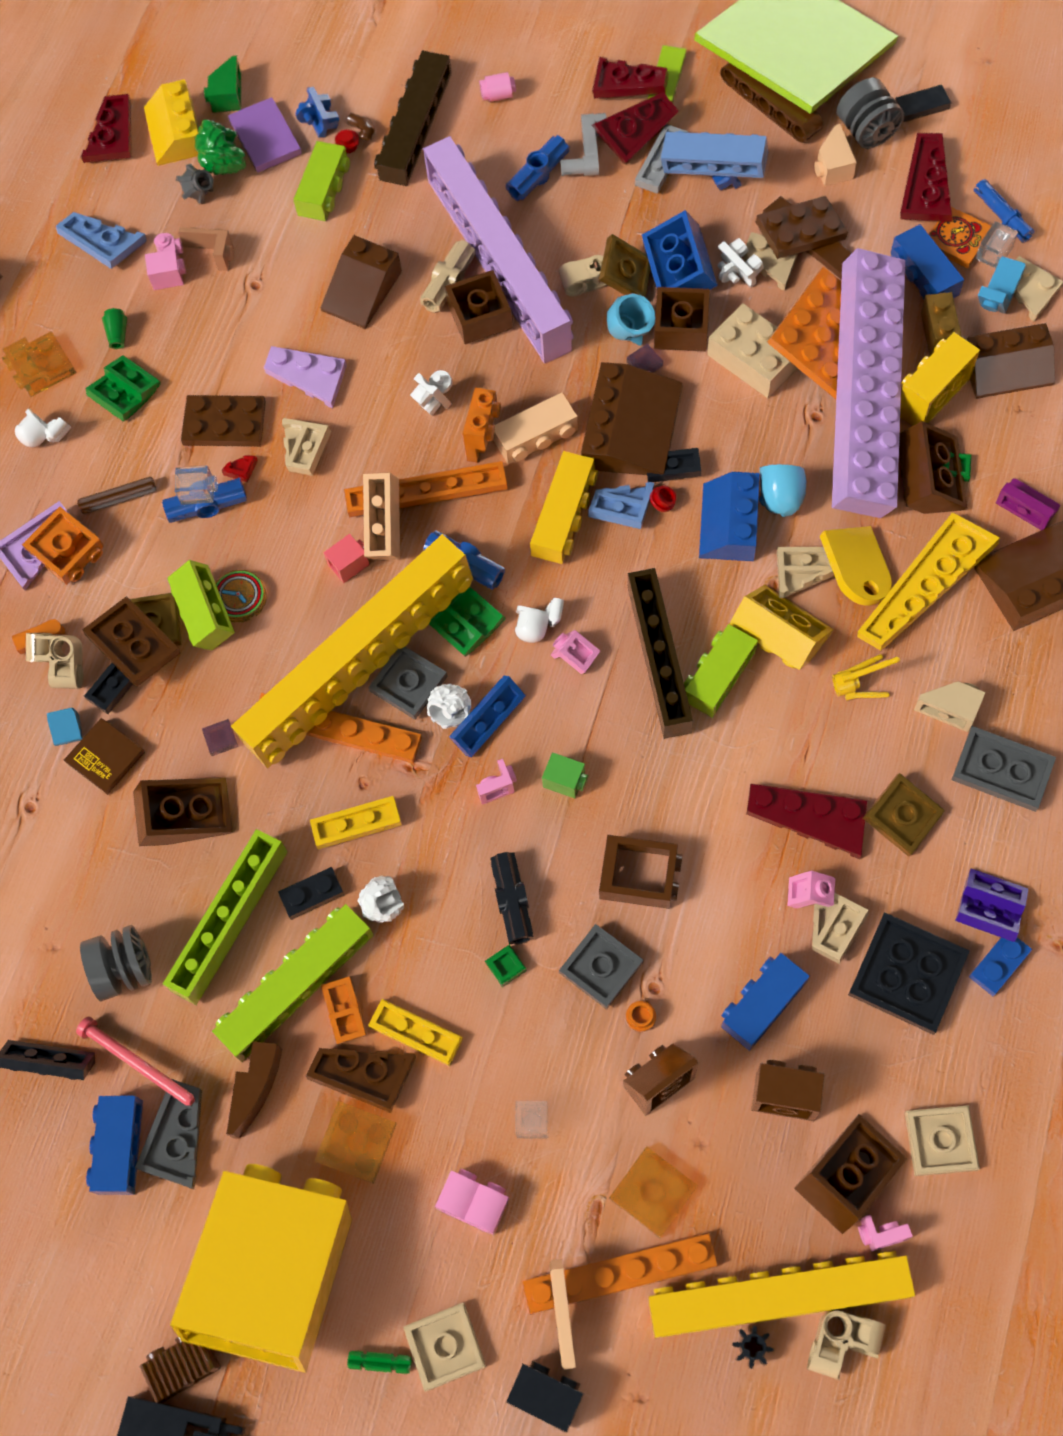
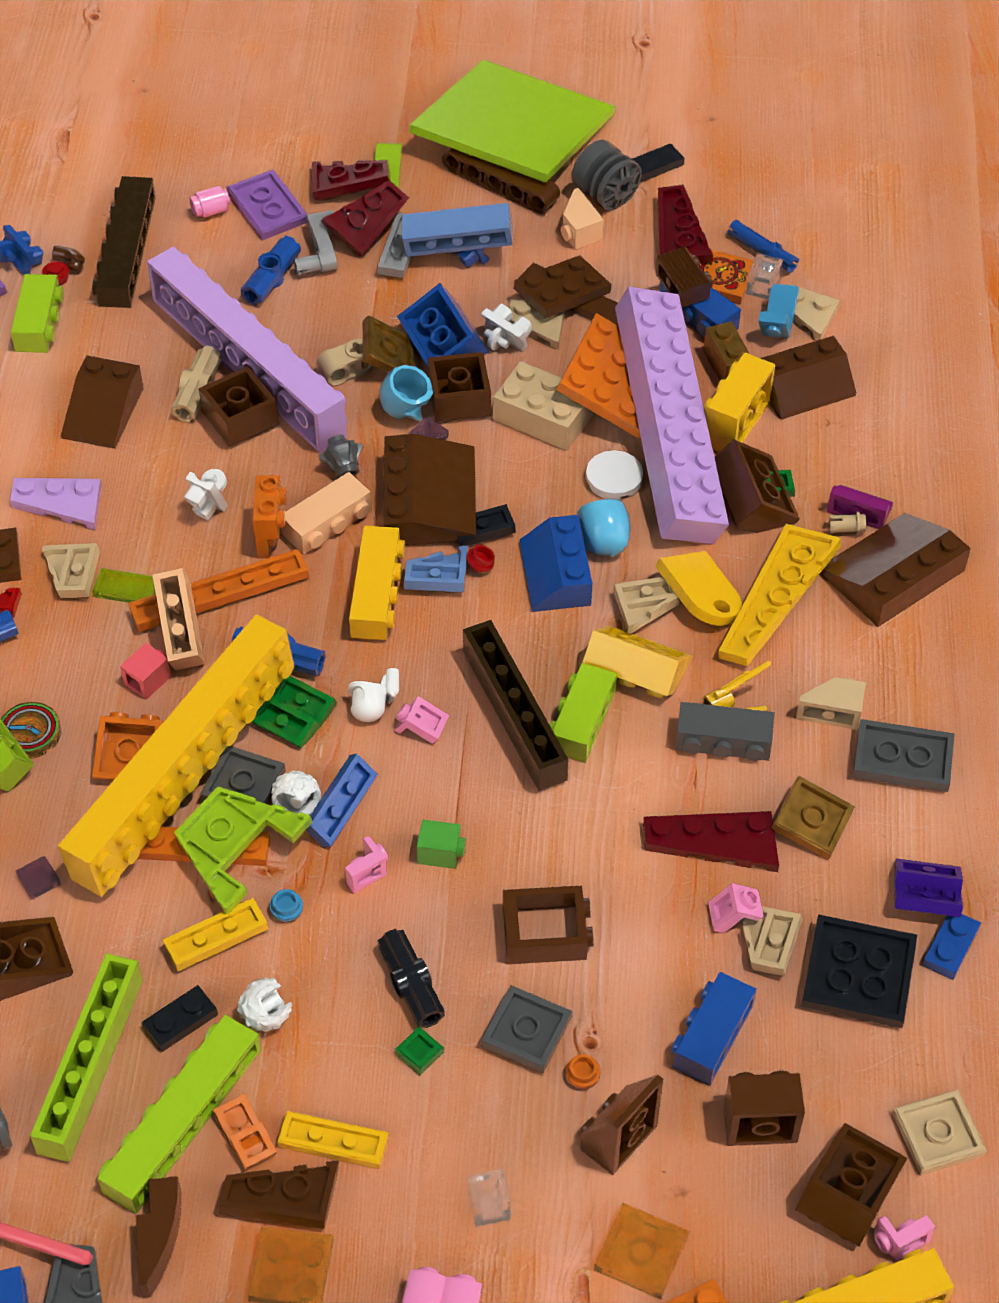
camera: 20 degrees left, 15 degrees down
none -> clear neon green tile [92,568,156,603]
none -> orange plate [92,712,163,781]
none -> lime wing [174,786,312,914]
none -> medium lavender tile [227,169,307,240]
none -> dark azure plate [270,889,303,922]
none -> dark grey rock [318,435,363,478]
none -> white tile [586,450,643,500]
none -> reddish brown brick [655,247,712,307]
none -> dark grey brick [675,702,775,761]
none -> tan pin [829,512,866,535]

